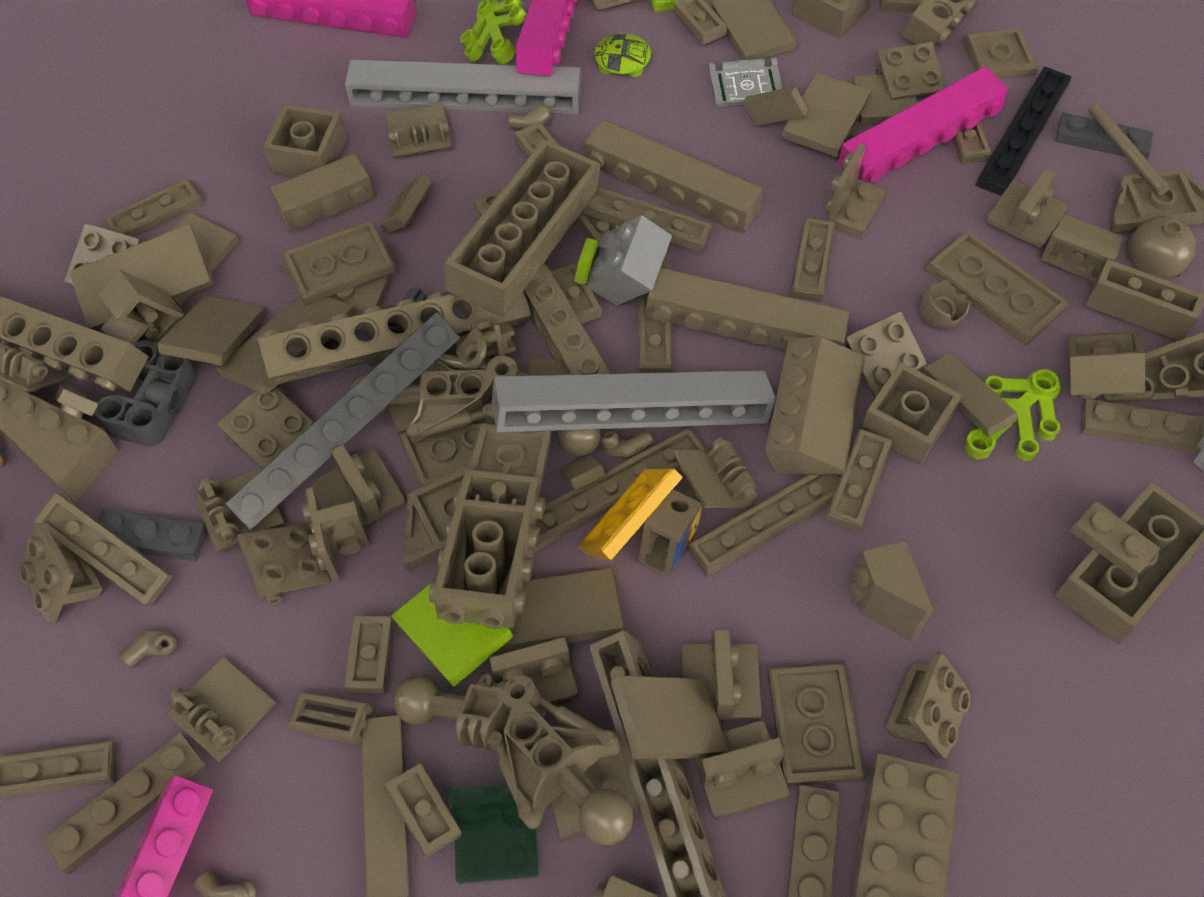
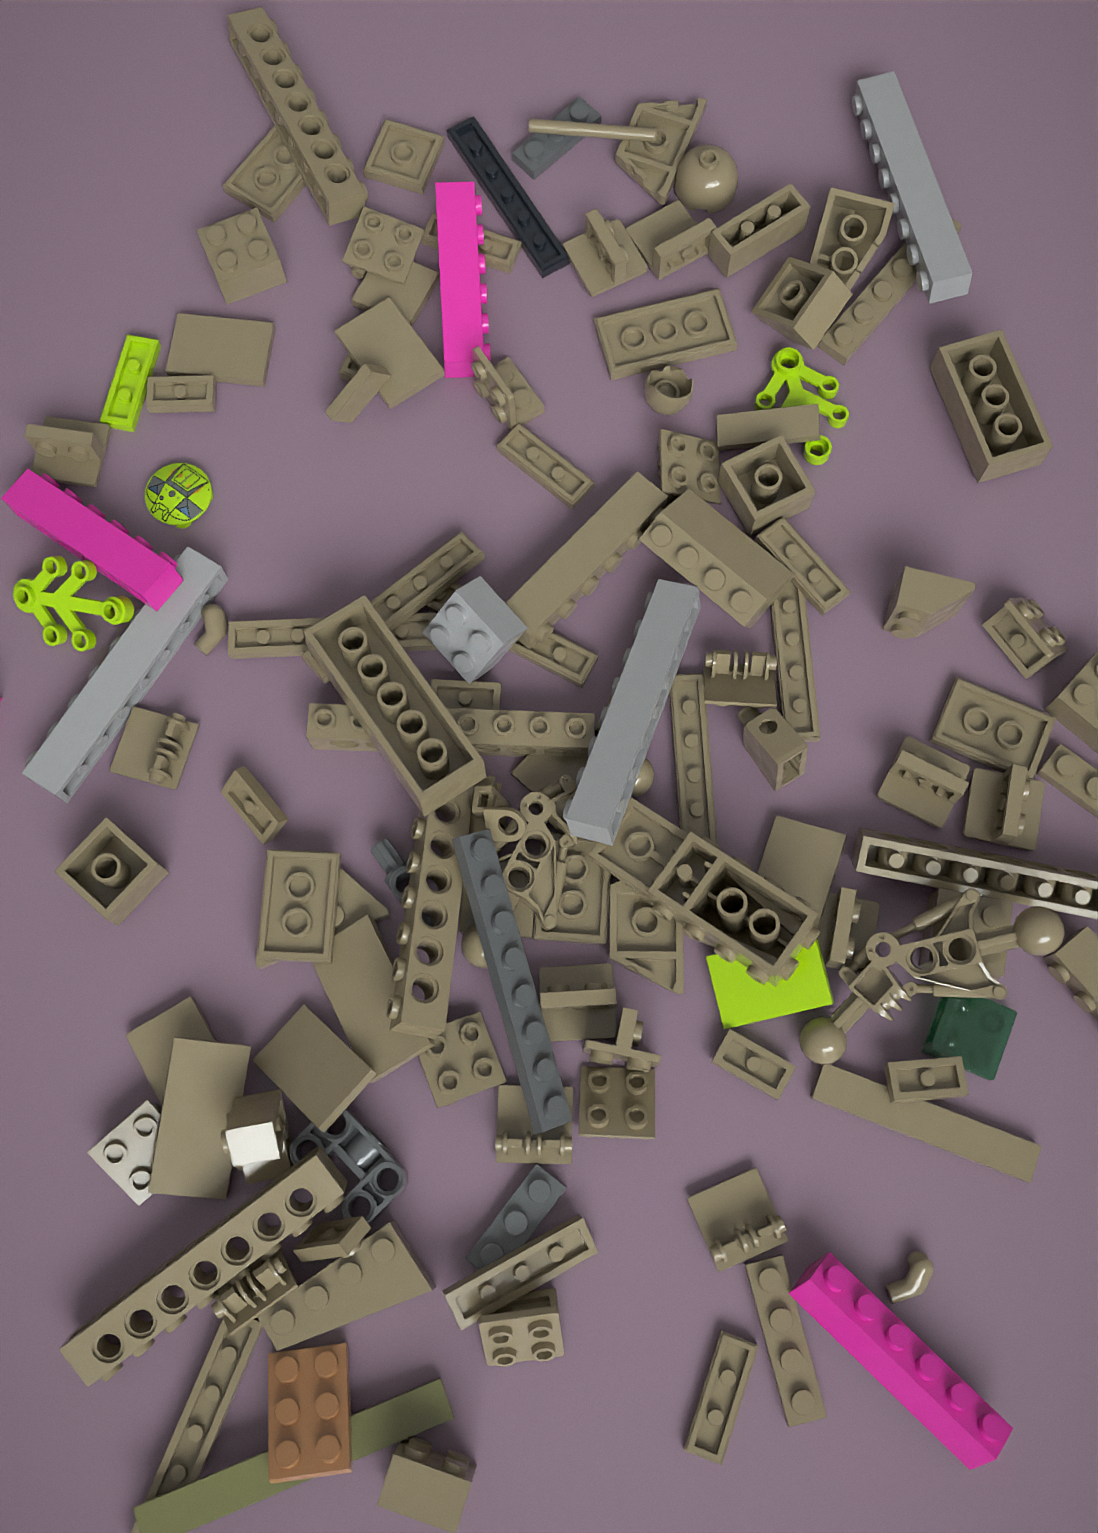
camera: 60 degrees left, 15 degrees up
dark tan tile [103,178,203,237] -> none
dark tan arm [119,631,177,668] -> none
dark tan brick [270,153,375,233] -> none
dark tan tile [287,691,373,745] -> none
dark tan tile [559,455,605,490] -> none
lime tile [574,238,599,285] -> none
yellow tile [578,468,683,560] -> none
dark tan brick [585,119,763,233] -> none
dark tan arm [600,429,653,459] -> none
dark tan tile [610,675,729,759] -> none
light grey piece [708,57,783,108] -> none
dark tan plate [1070,501,1161,579] -> none

